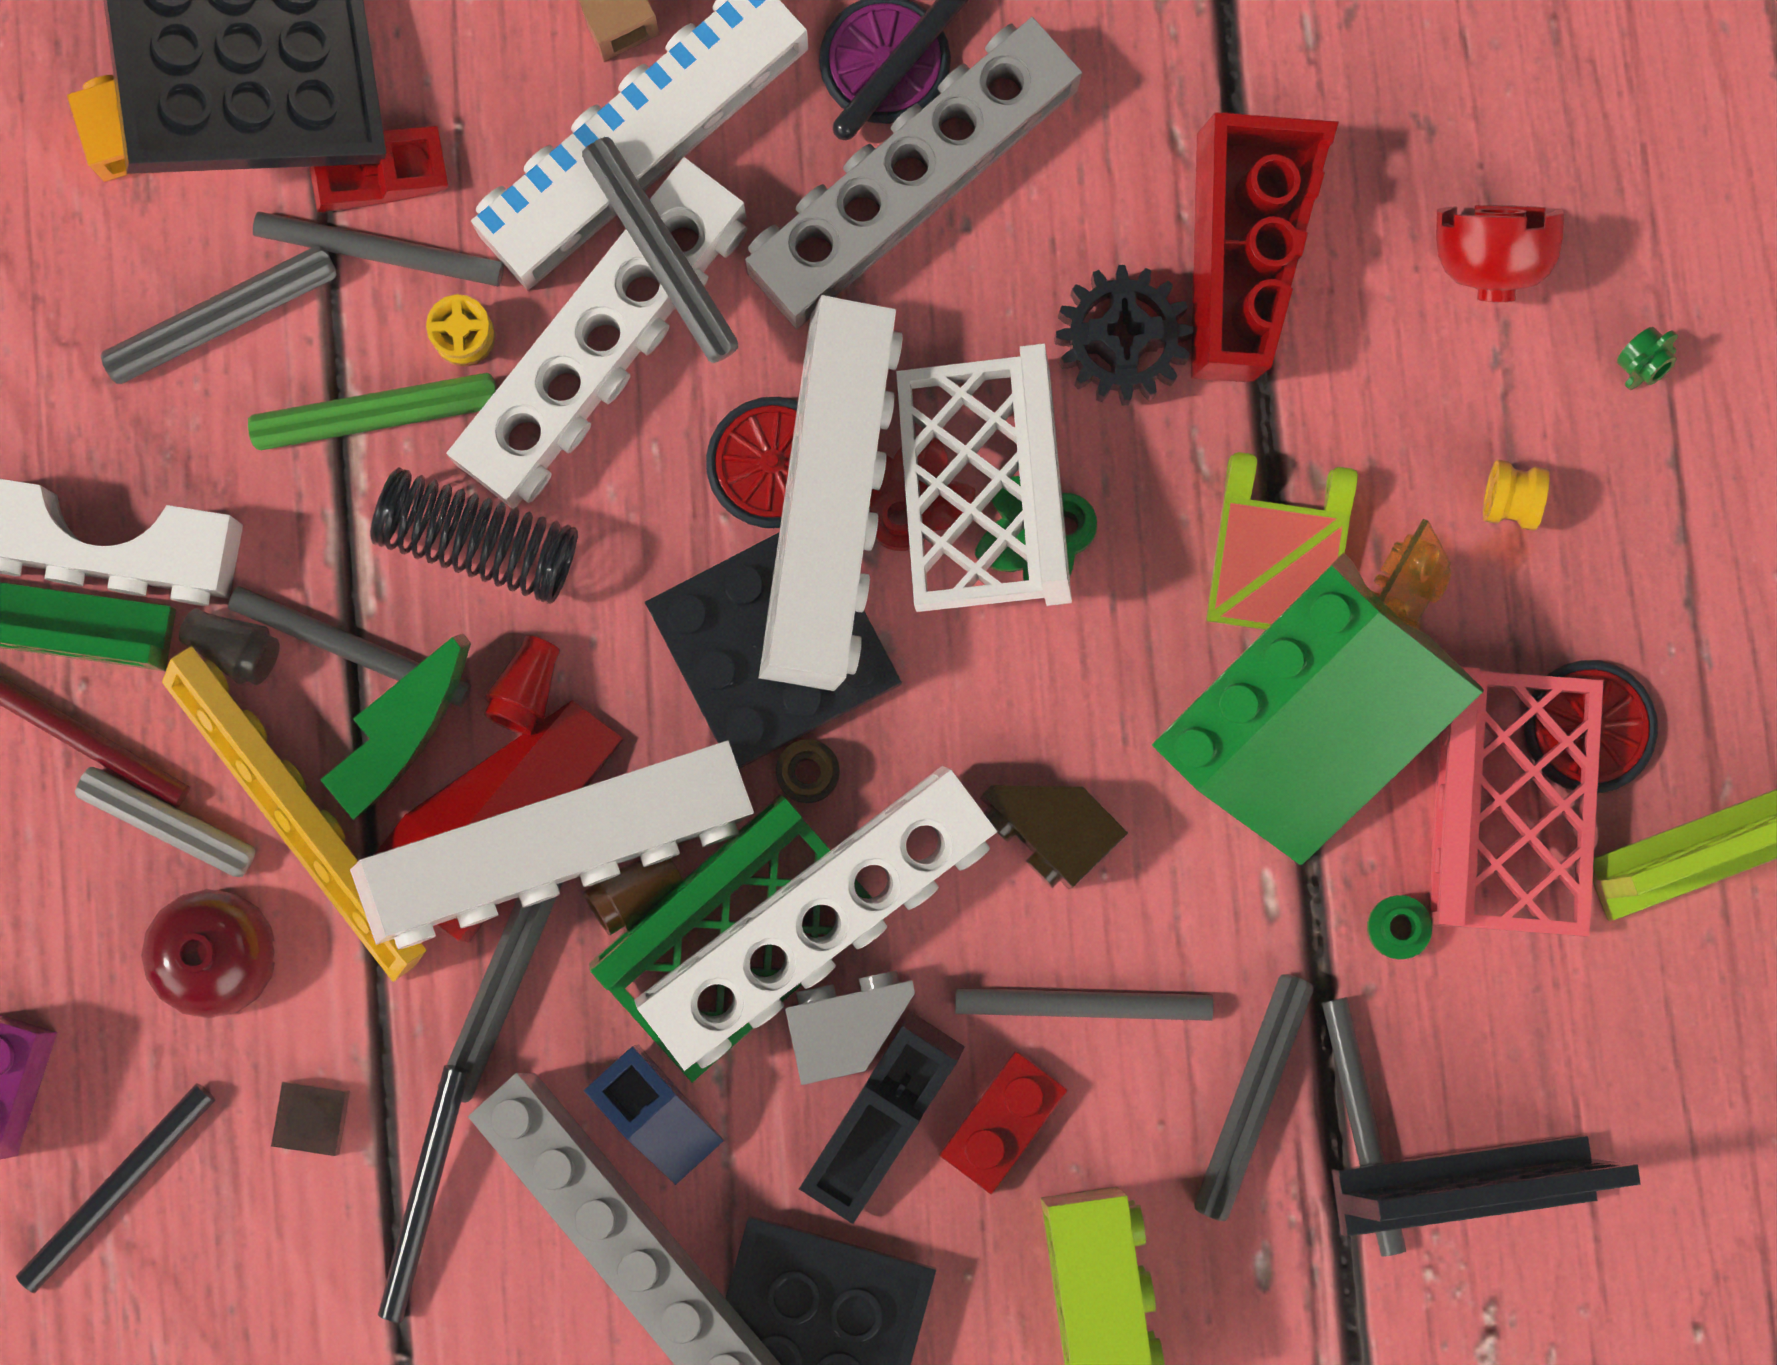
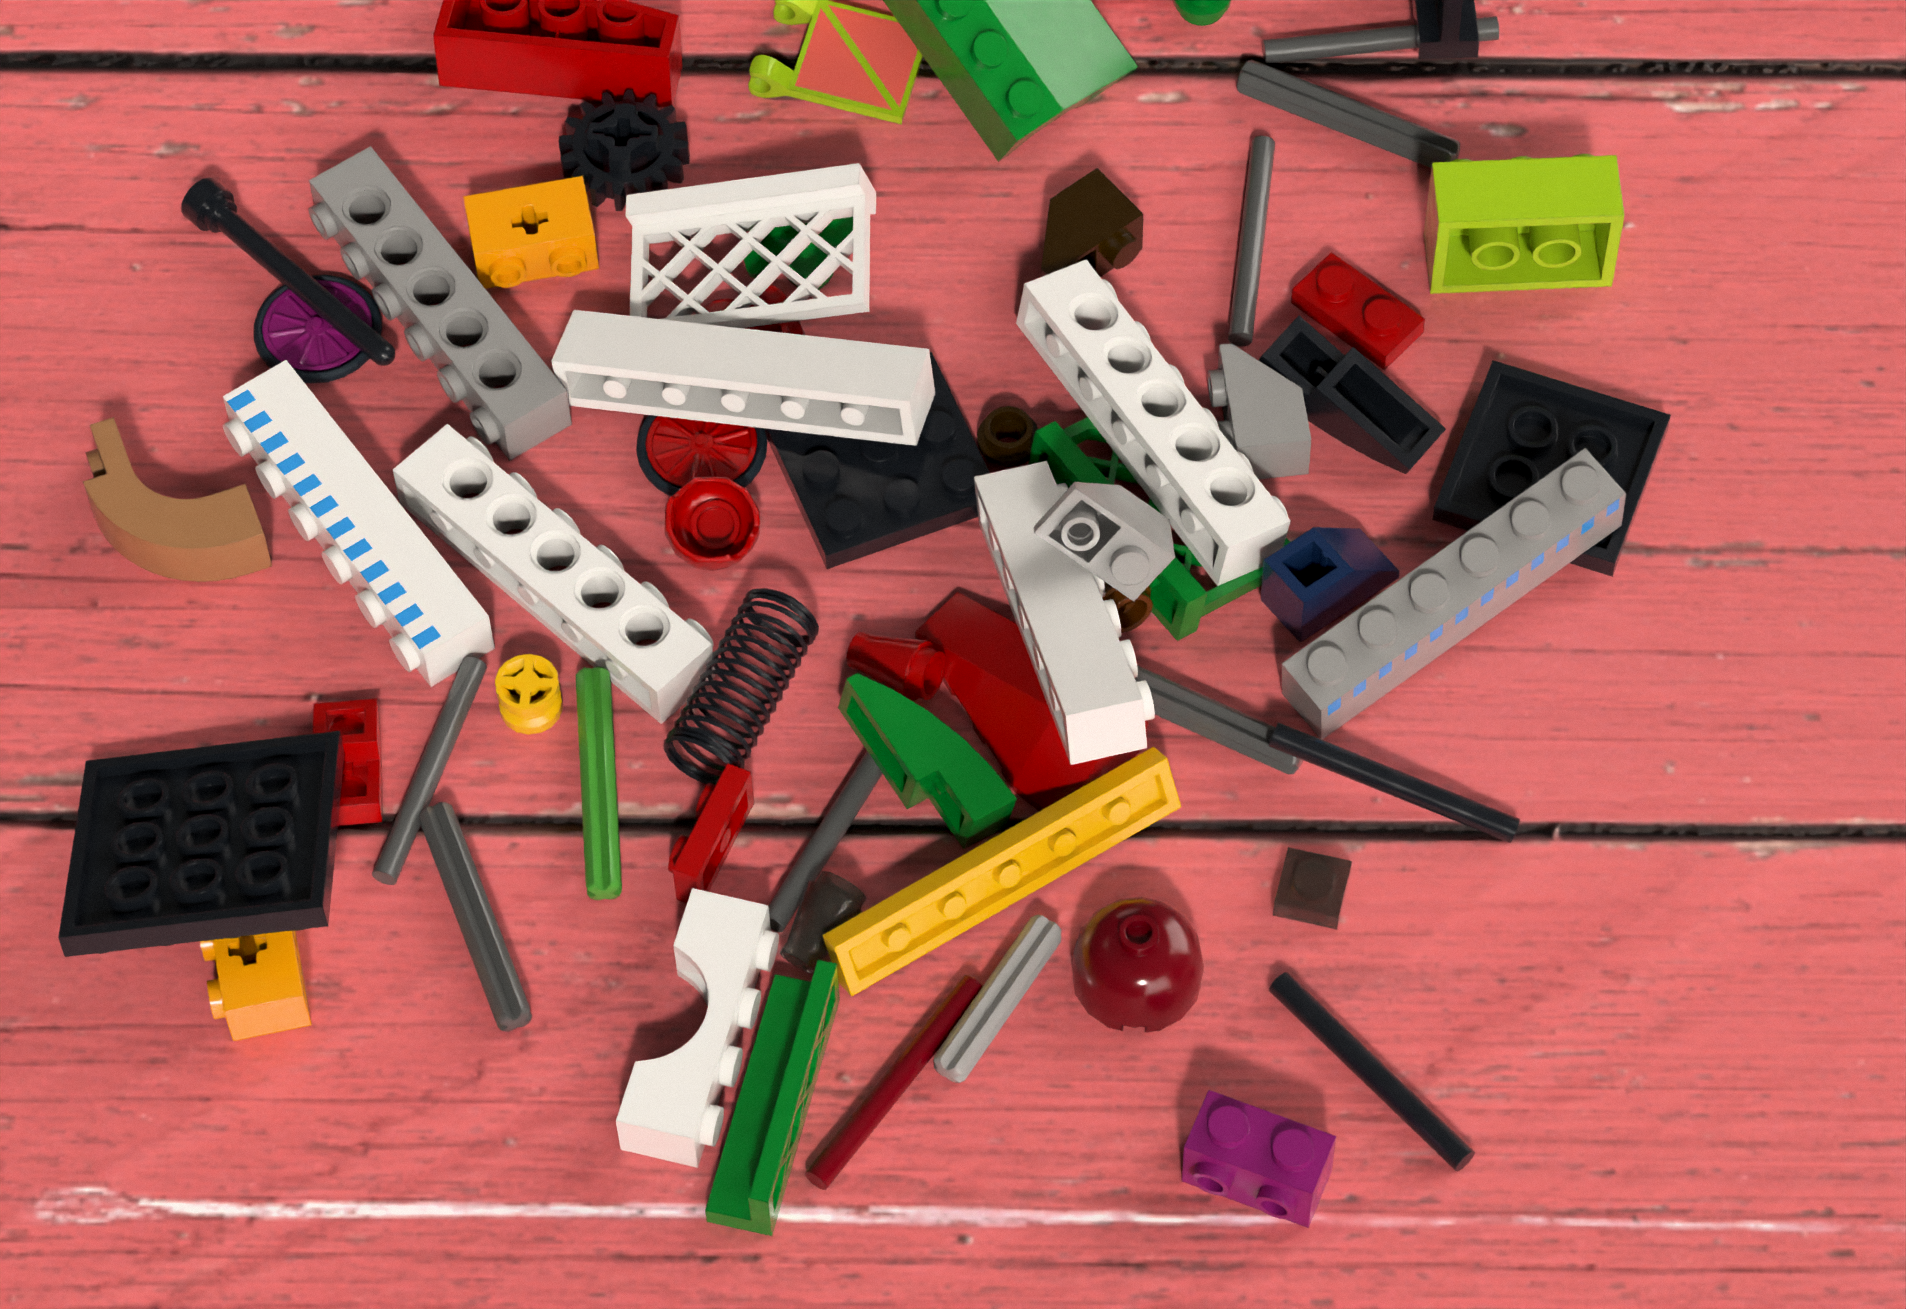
camera: 80 degrees left, 25 degrees down
dark grey axle [582,137,738,363] -> none
none -> light orange brick [463,176,599,289]
none -> red hair [664,477,760,571]
none -> red plate [668,763,754,904]
none -> light grey slope [1034,482,1175,601]

